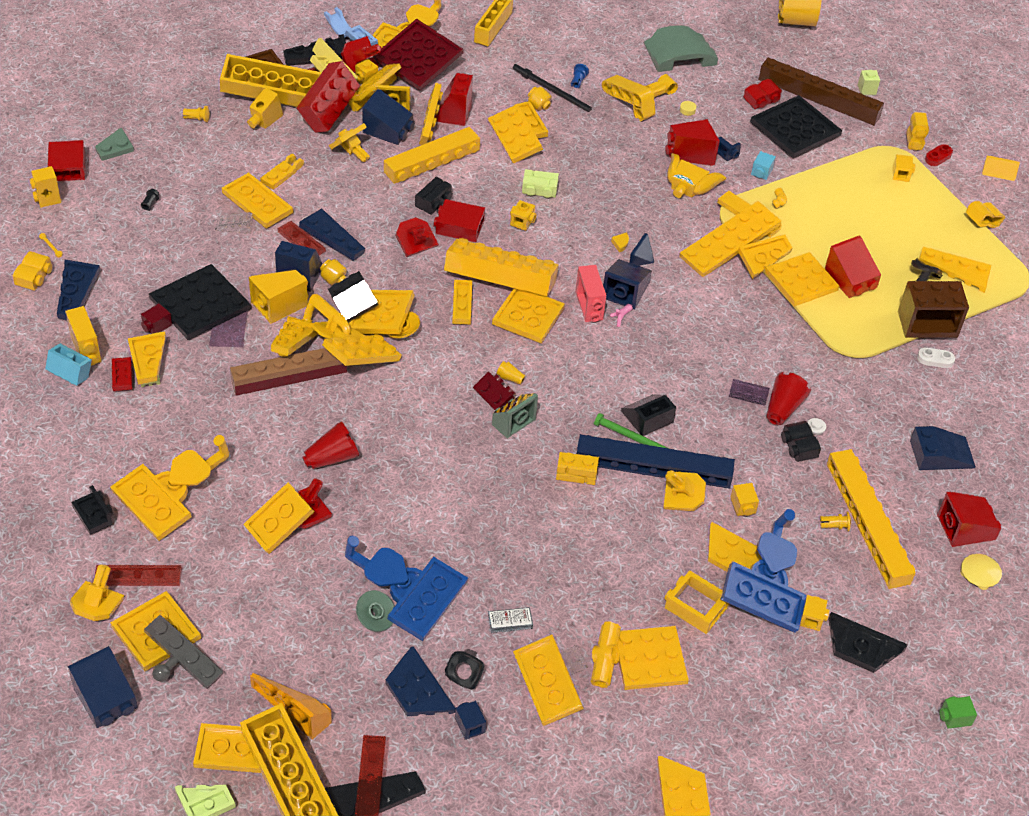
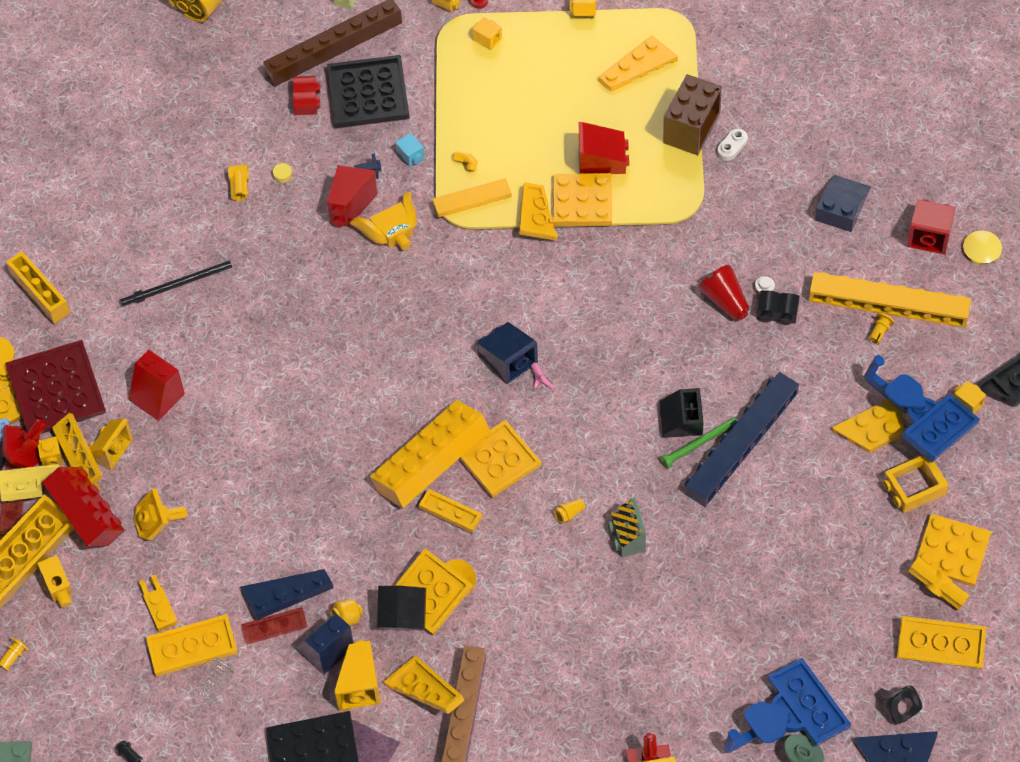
camera: 55 degrees left, 10 degrees up
yellow plate [301,294,402,366] -> none
red cone [302,421,359,469] -> none
dark blue slope [362,89,415,145] -> none
yellow brick [384,127,480,184] -> none
red piece [395,217,439,257] -> none
black brick [415,176,453,215] -> none
yellow wing [419,83,443,145] -> none
red brick [433,199,486,242] -> none
dark blue brick [455,700,486,740] -> none
dark red bracket [473,371,516,410] -> none
yellow plate [488,104,543,163] -> none
tile [488,607,533,633] -> none
yellow brick [510,200,537,231] -> none
yellow plate [515,101,548,138] -> none
yellowish green brick [522,169,559,198] -> none
yellow head [527,87,552,111] -> none
yellow brick [556,452,599,485] -> none
blue pin [571,64,589,88] -> none
coral window [575,265,606,322] -> none
yellow beam [602,75,655,122] -> none
yellow tile [611,232,629,253] -> none
slope [629,233,654,266] -> none
sand green slope [644,25,718,72] -> none
yellow piece [664,471,706,511] -> none
yellow plate [679,201,782,277] -> none
clear purple plate [729,379,770,406] -> none
yellow brick [730,483,759,516] -> none
black piece [911,258,943,281] -> none

